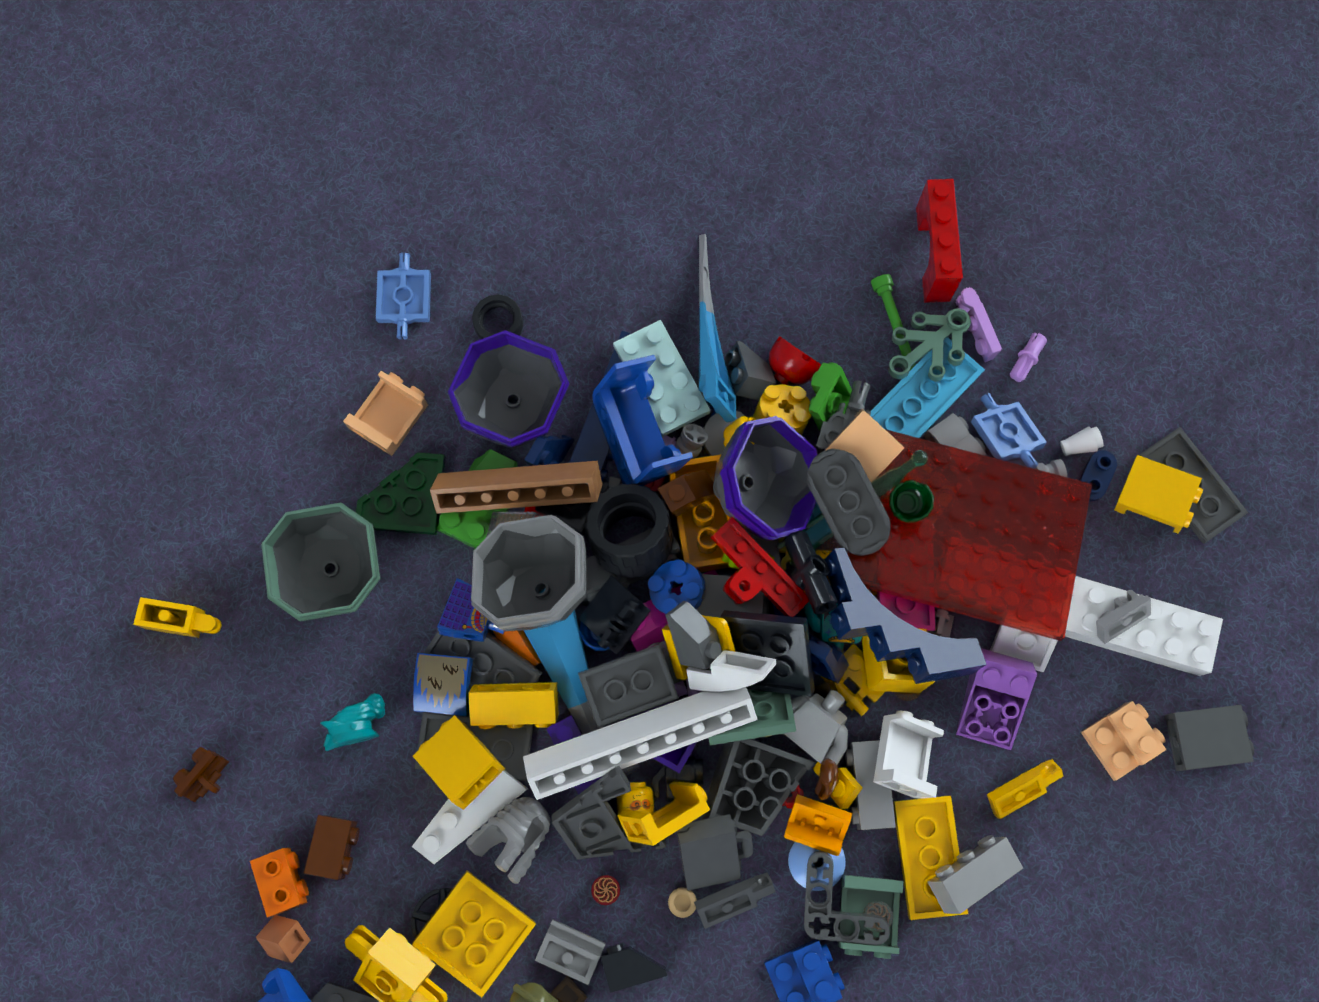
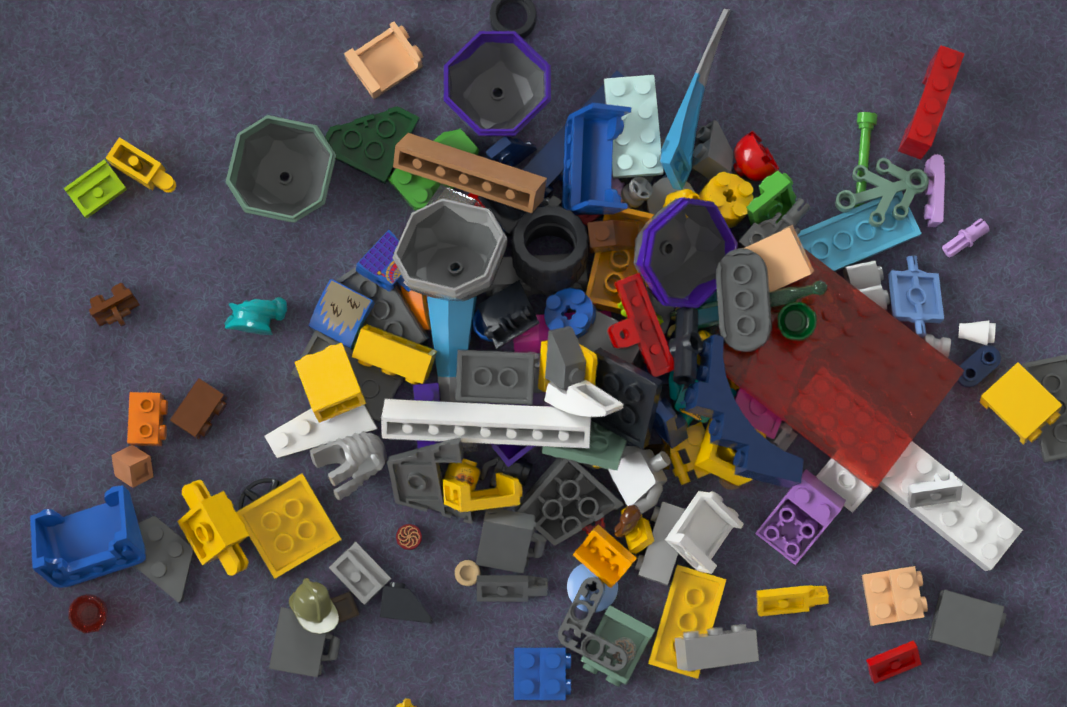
camera: 20 degrees right, 5 degrees up
none -> lime plate [64,159,127,219]
none -> red plate [866,641,922,684]

